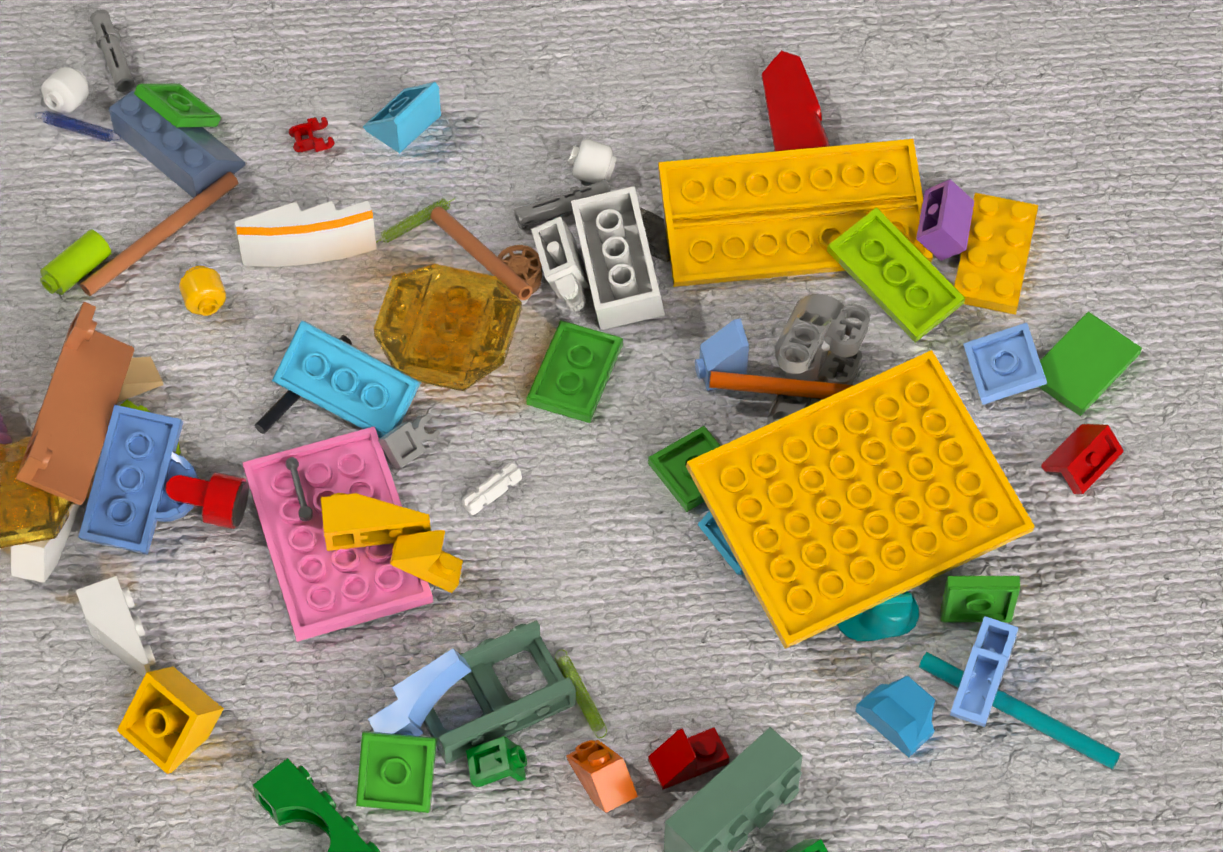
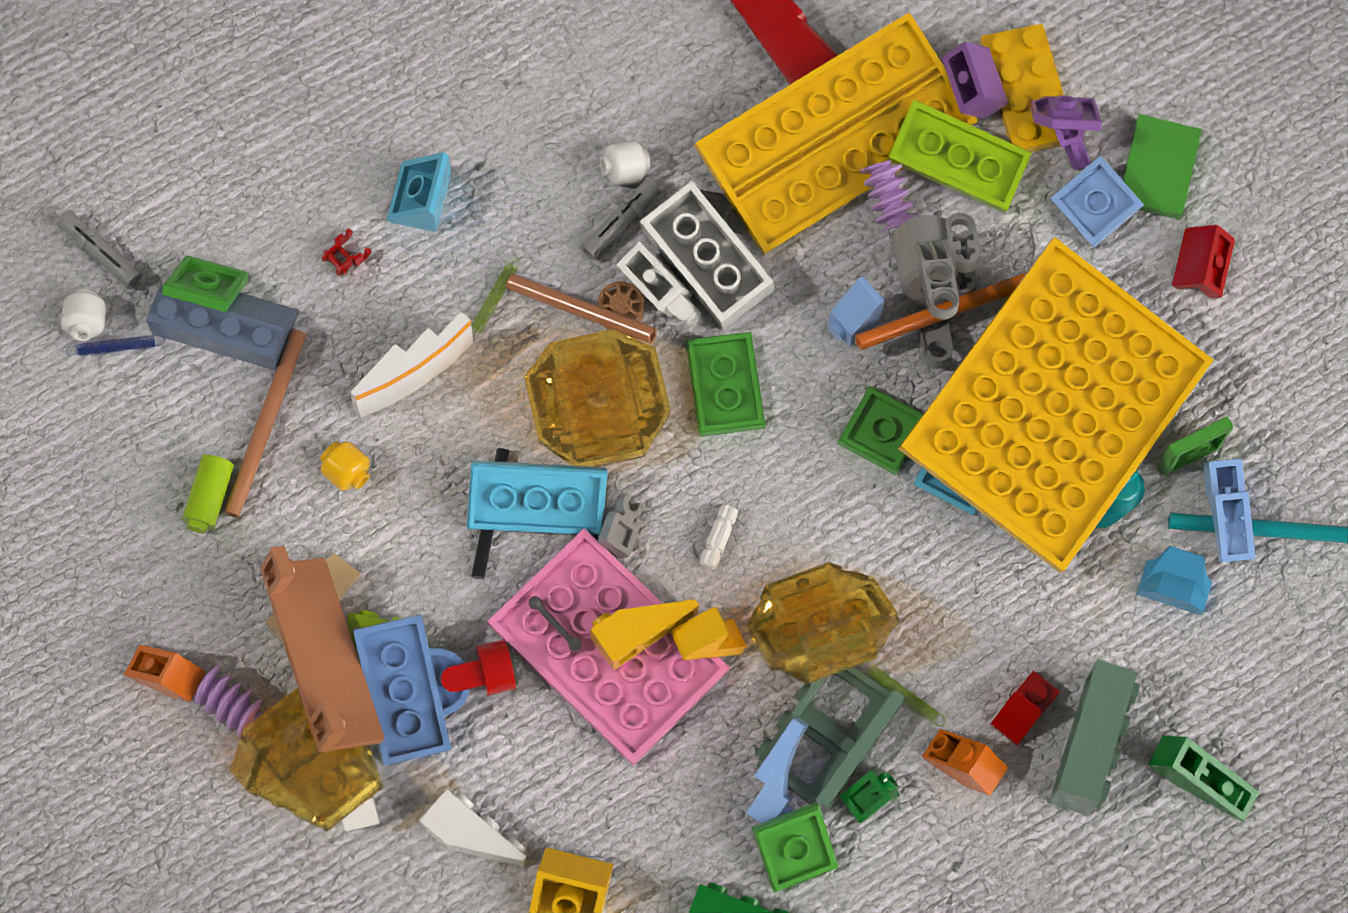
camera: 30 degrees left, 15 degrees up
none -> clear yellow piece [747,562,900,684]
none -> lavender piece [860,160,918,233]
none -> medium lavender piece [1031,96,1102,170]

